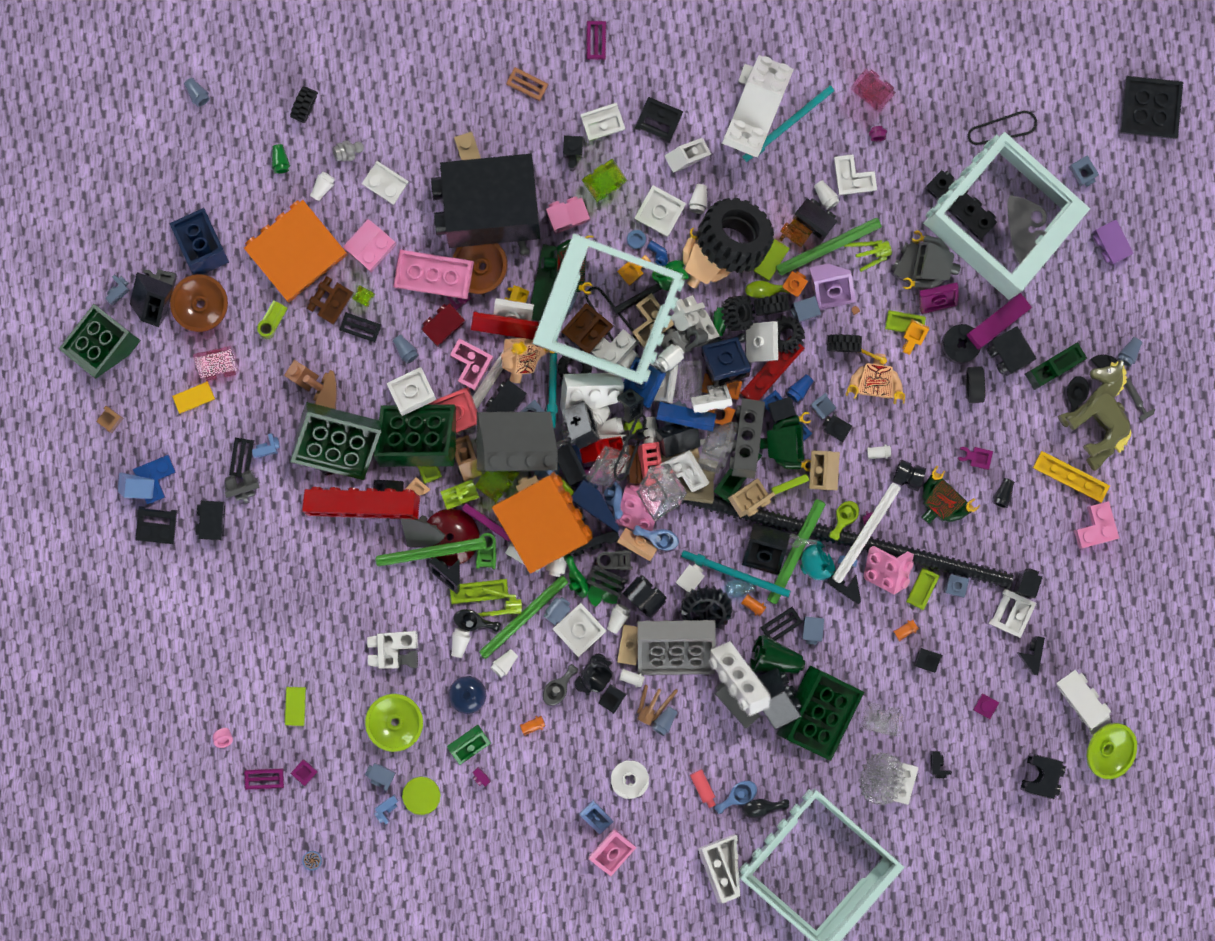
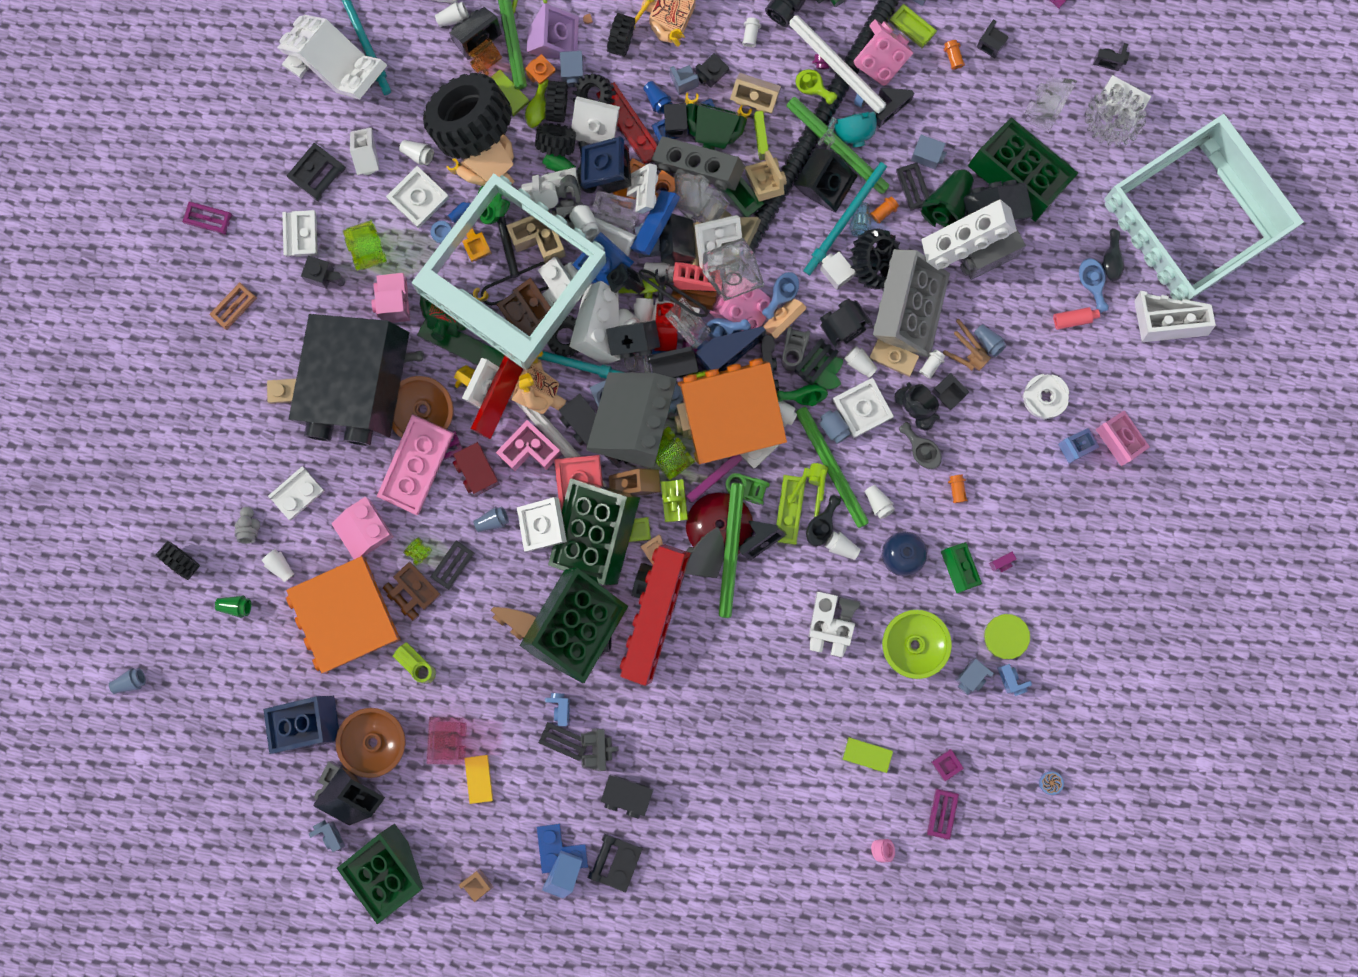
camera: 70 degrees left, 5 degrees down
nougat brick [284,360,323,392] -> none

